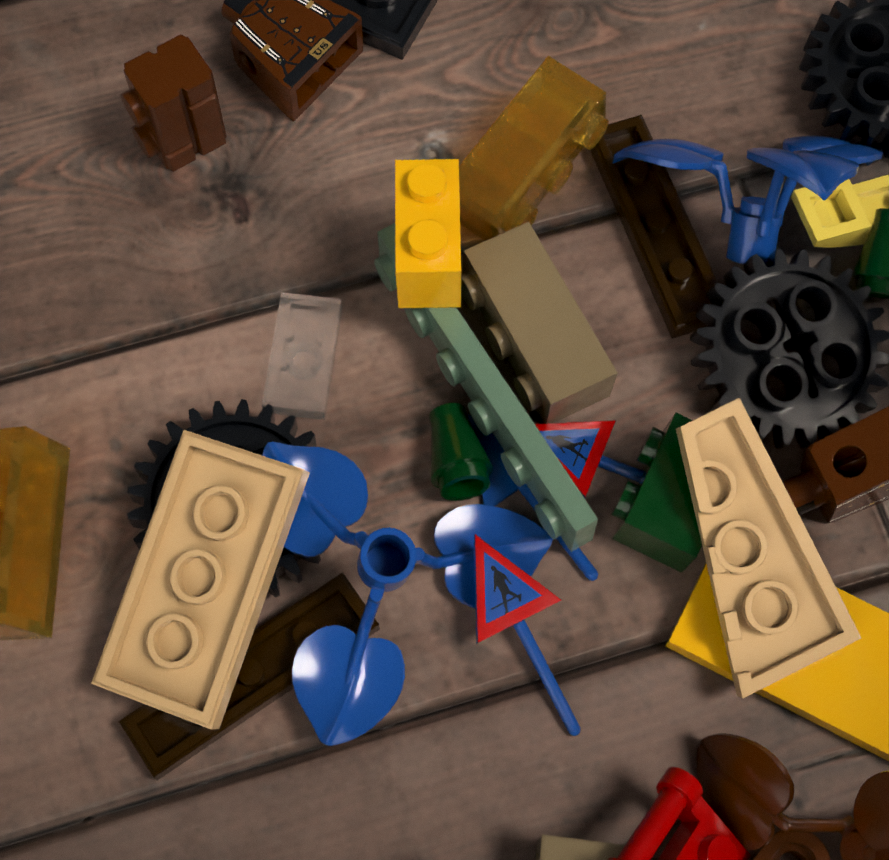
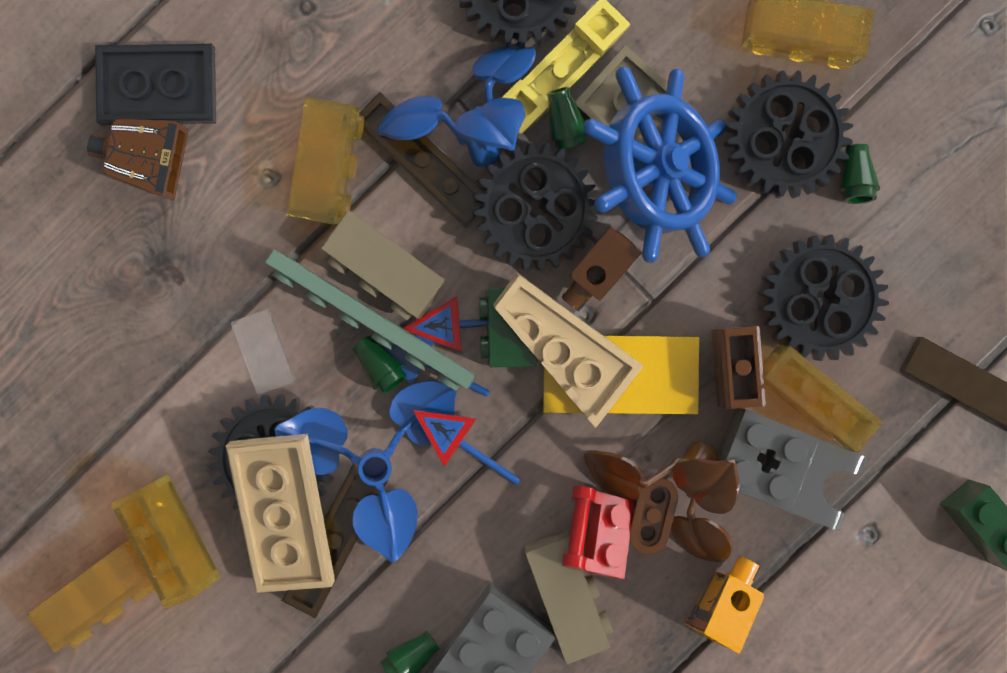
camera: 30 degrees left, 20 degrees up
reddish brown brick [120,34,227,172] -> none
yellow brick [395,159,461,308] -> none

